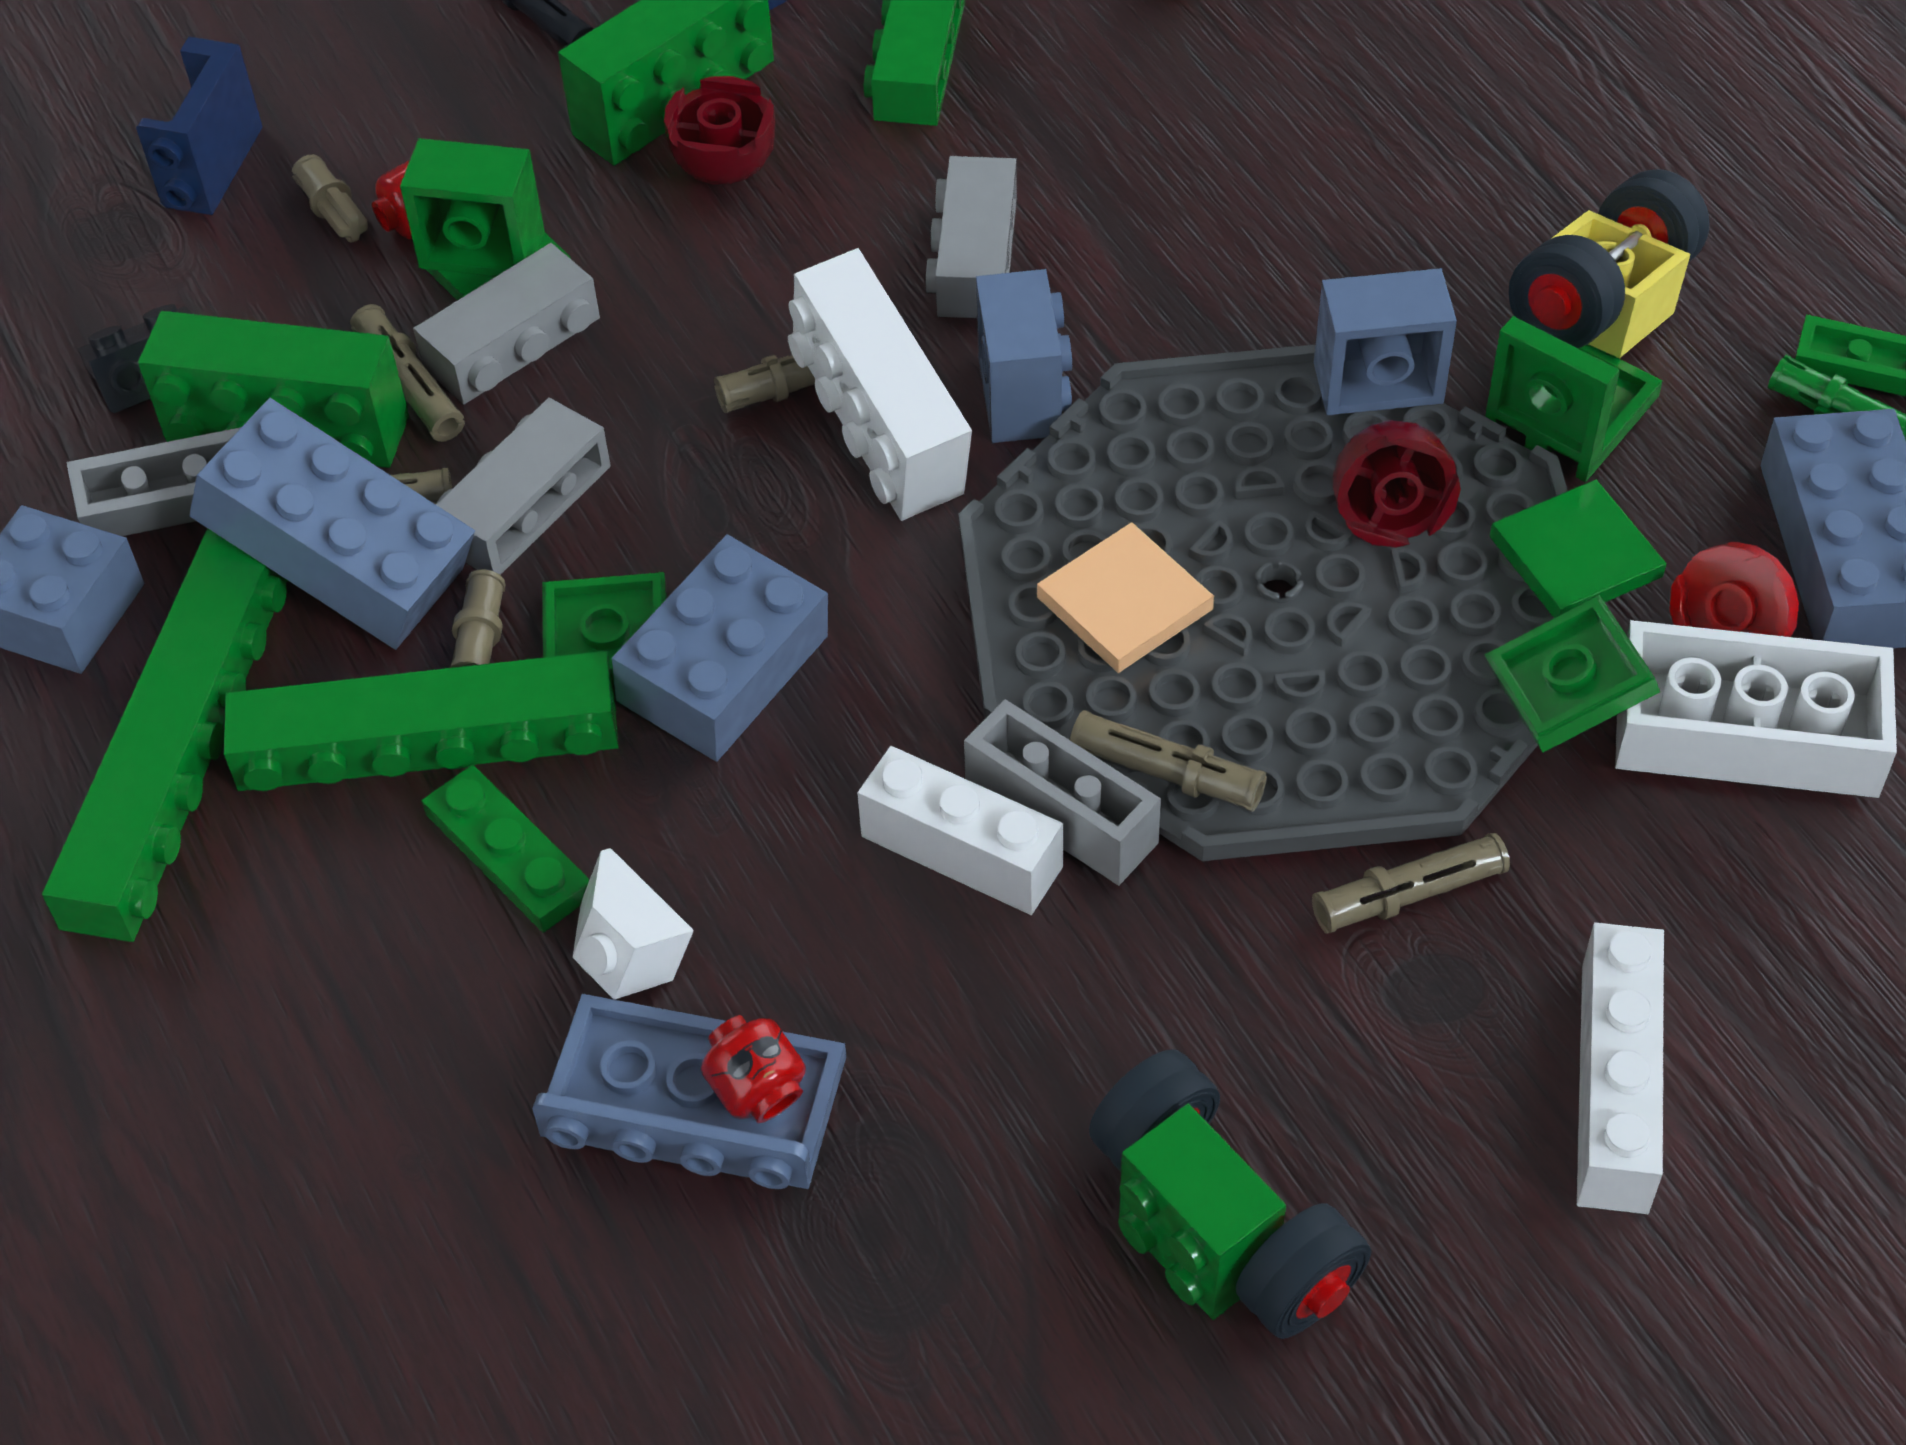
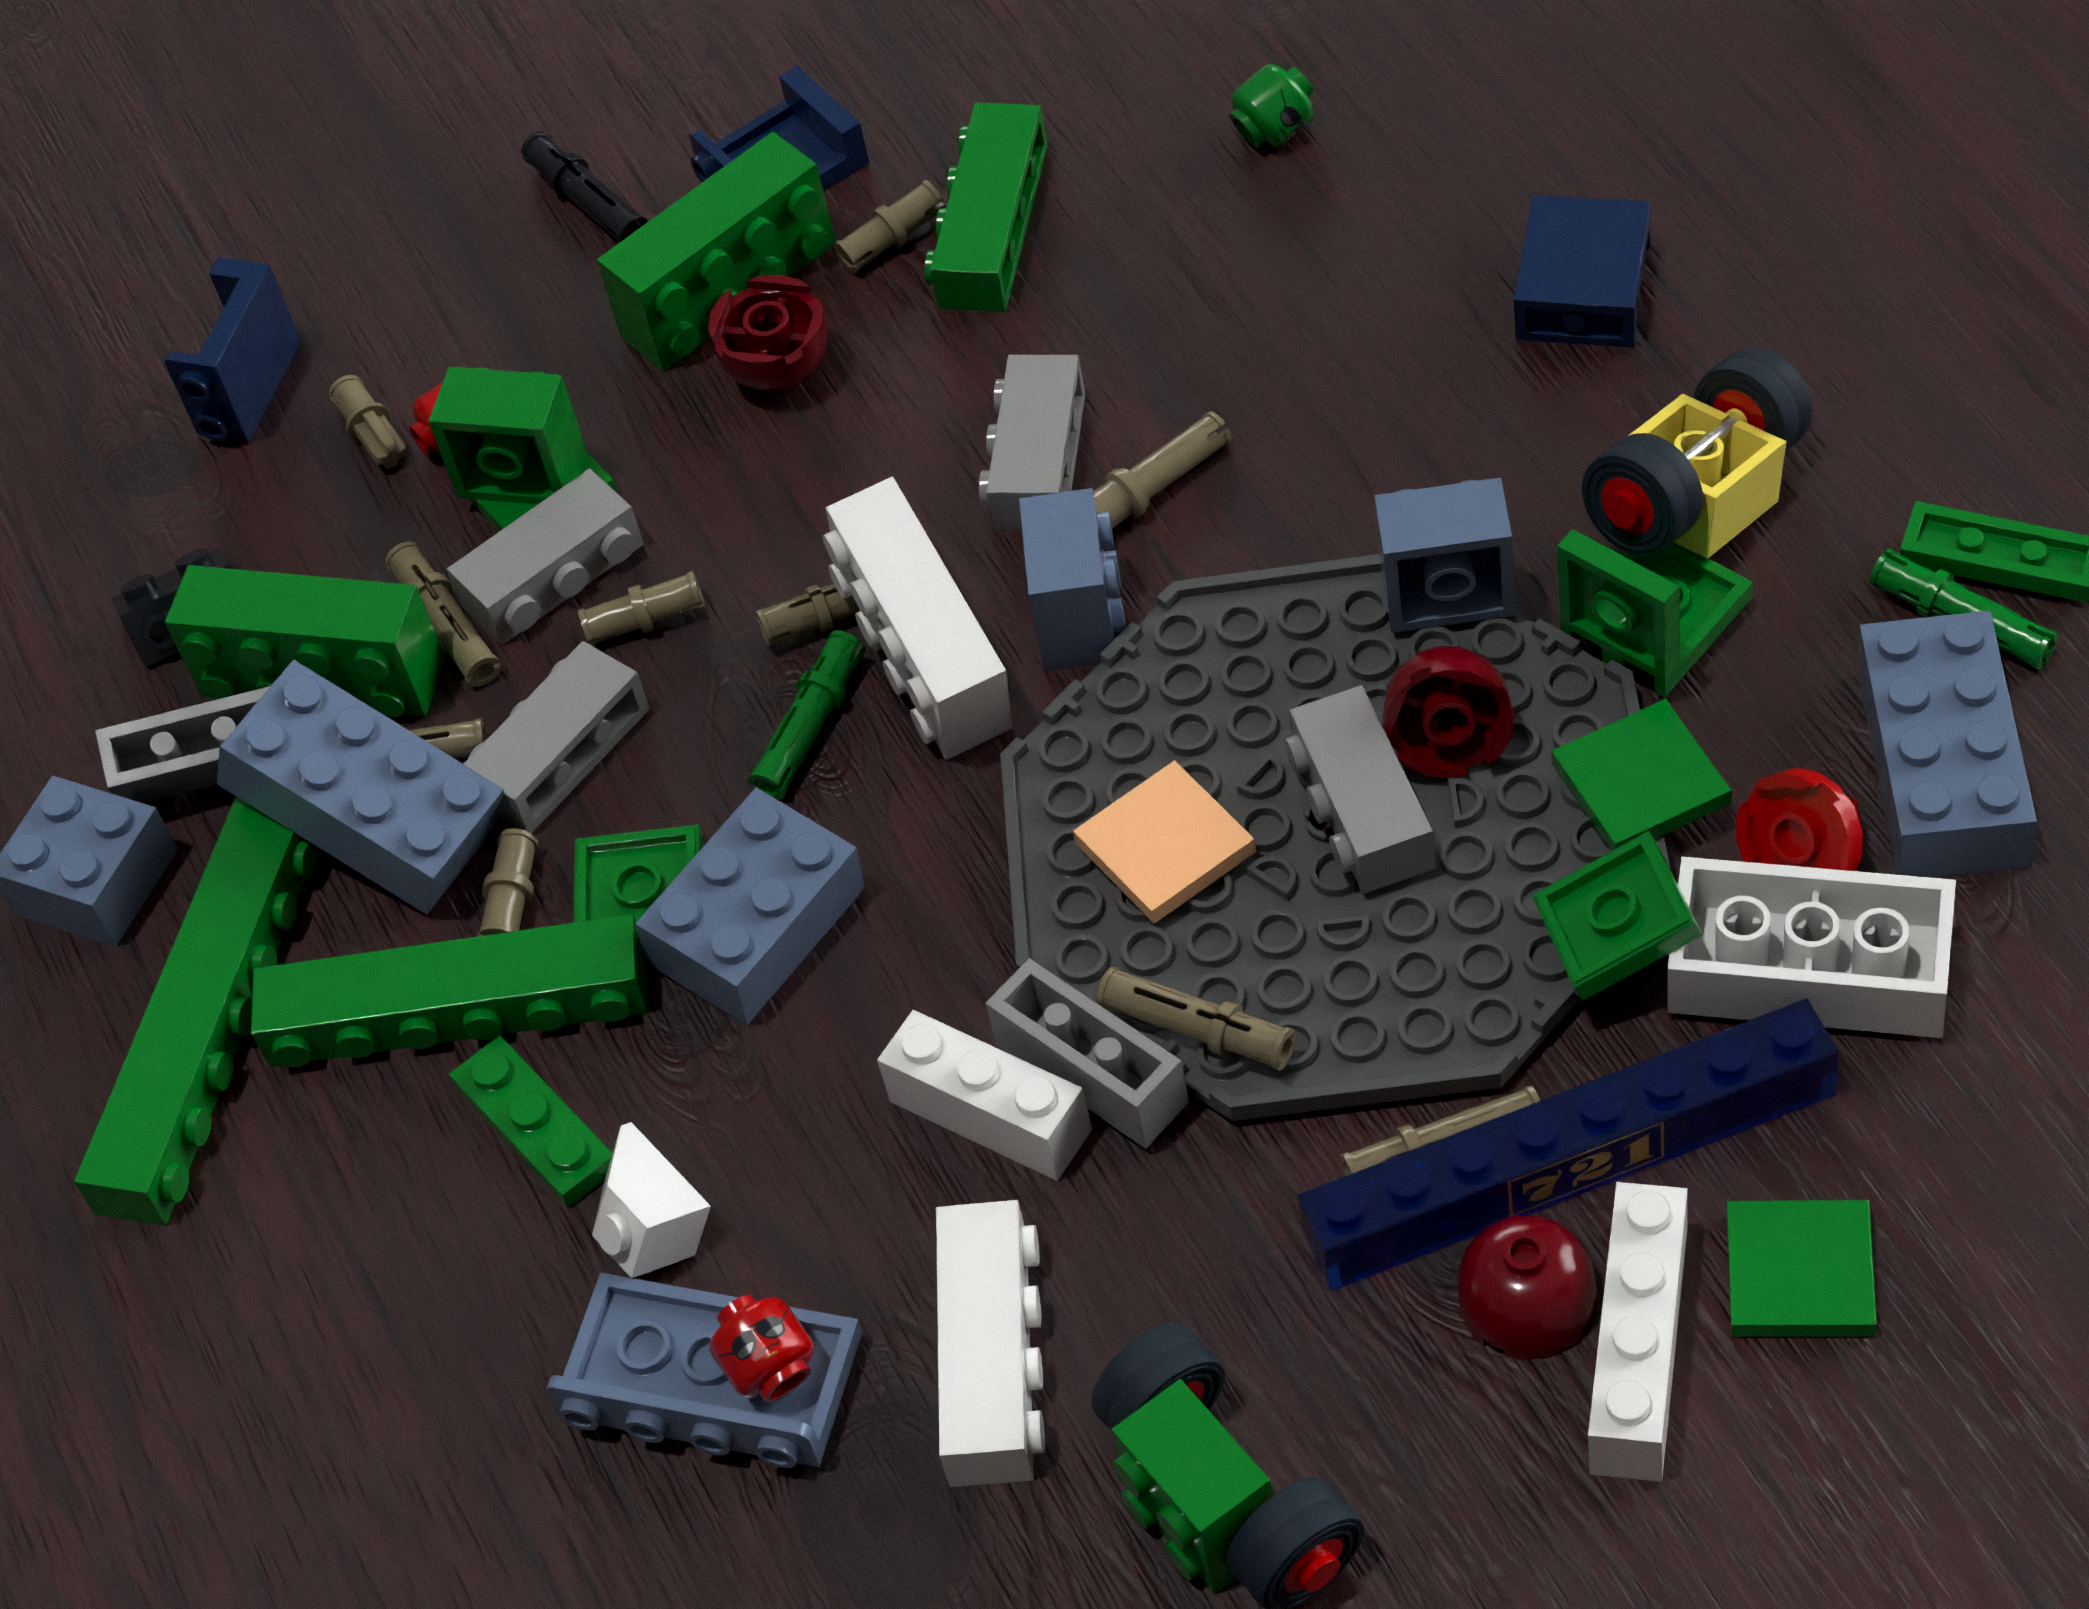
camera: 10 degrees right, 0 degrees up
none -> dark tan pin [578,571,706,646]
none -> green pin [748,630,866,800]
none -> dark tan pin [834,180,946,274]
none -> white brick [936,1200,1045,1487]
none -> dark tan pin [1093,411,1232,529]
none -> light grey brick [1284,685,1436,894]
none -> clear blue brick [1298,998,1838,1291]
none -> dark red cylinder [1457,1215,1598,1360]
none -> dark blue panel [1514,195,1651,348]
none -> green tile [1727,1200,1876,1337]

